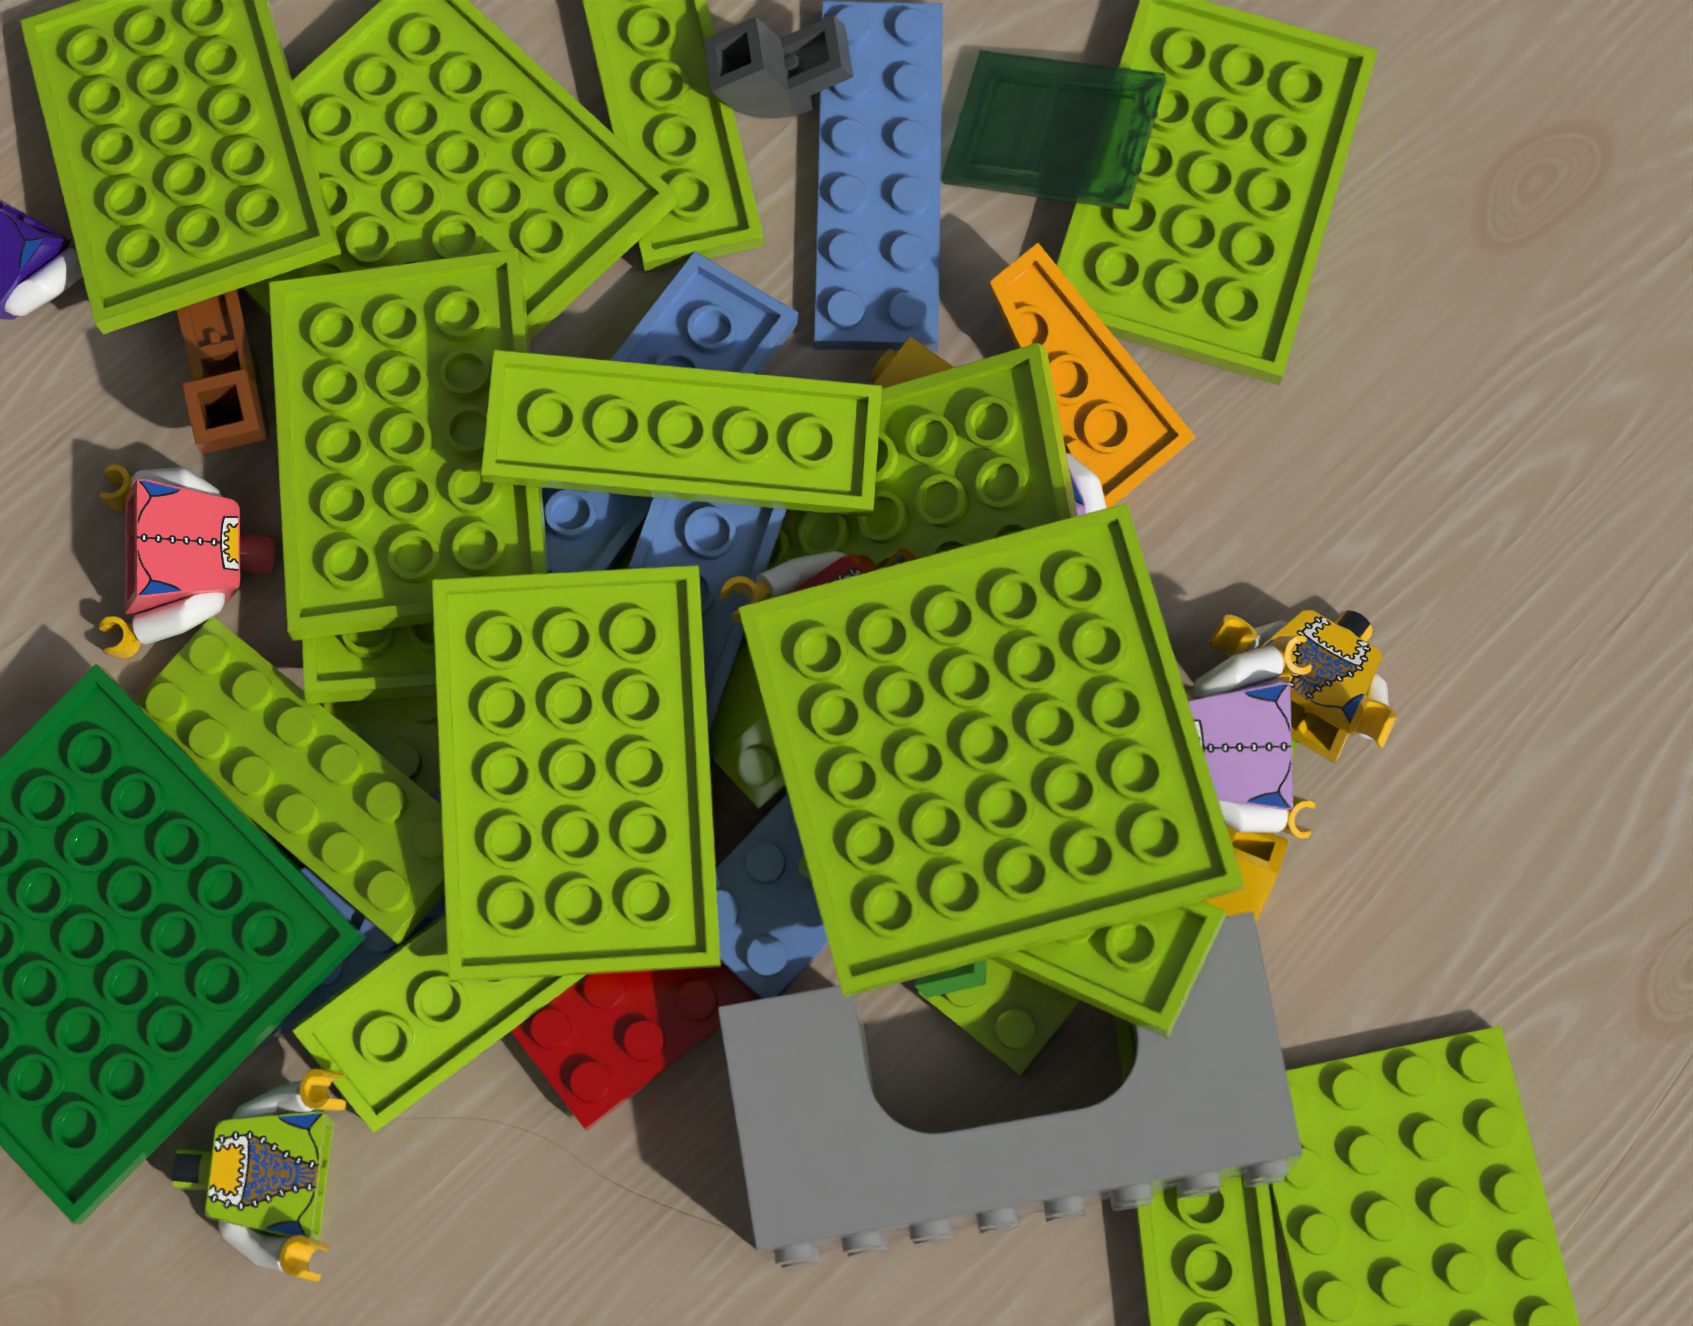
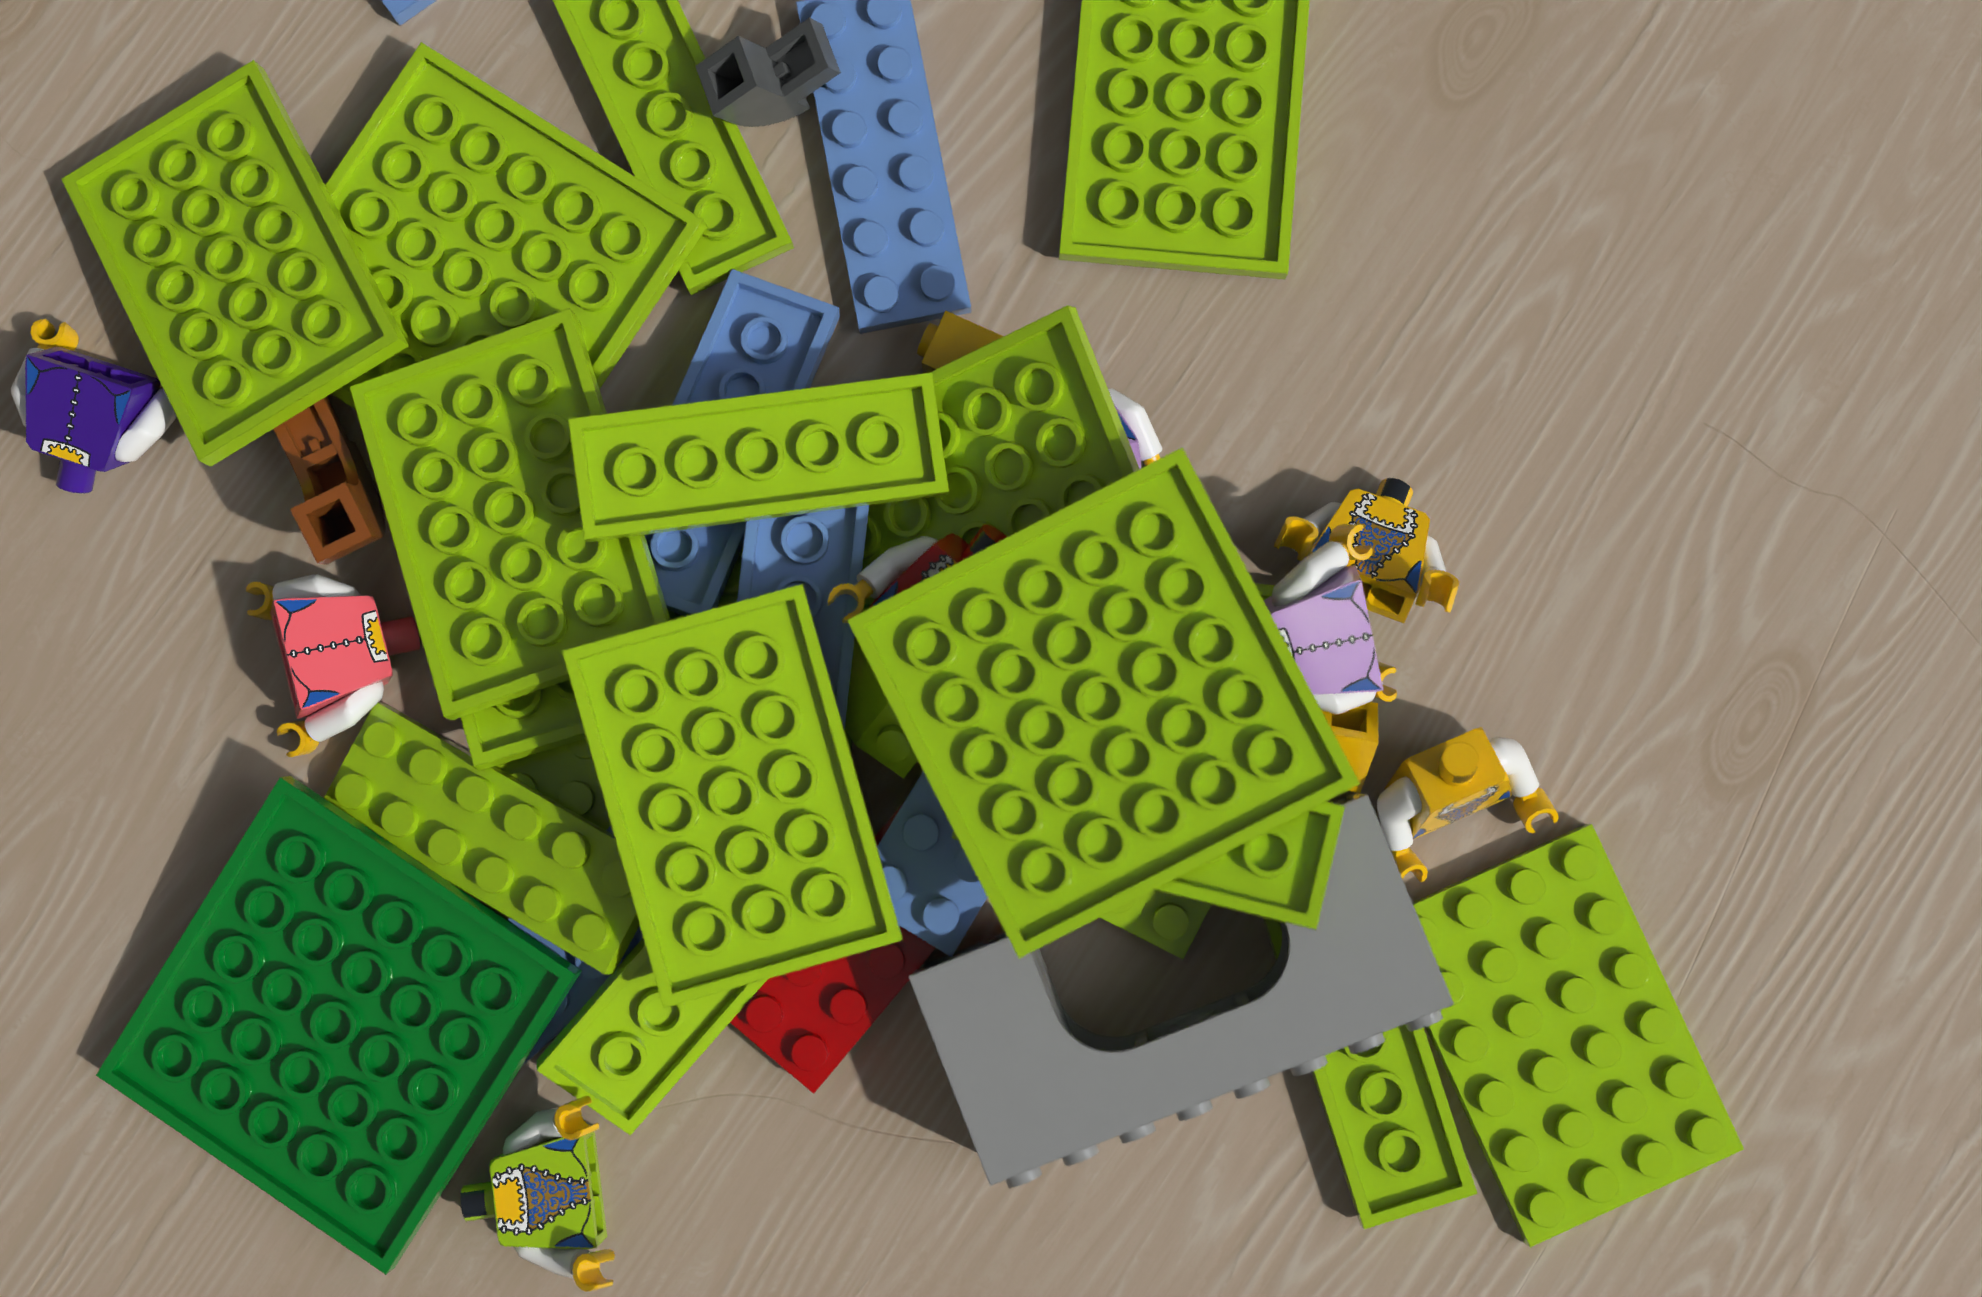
camera: 10 degrees left, 10 degrees up
clear green piece [941,50,1166,210] -> none
light orange wing [987,243,1196,508] -> none
none -> torso [1377,727,1559,882]

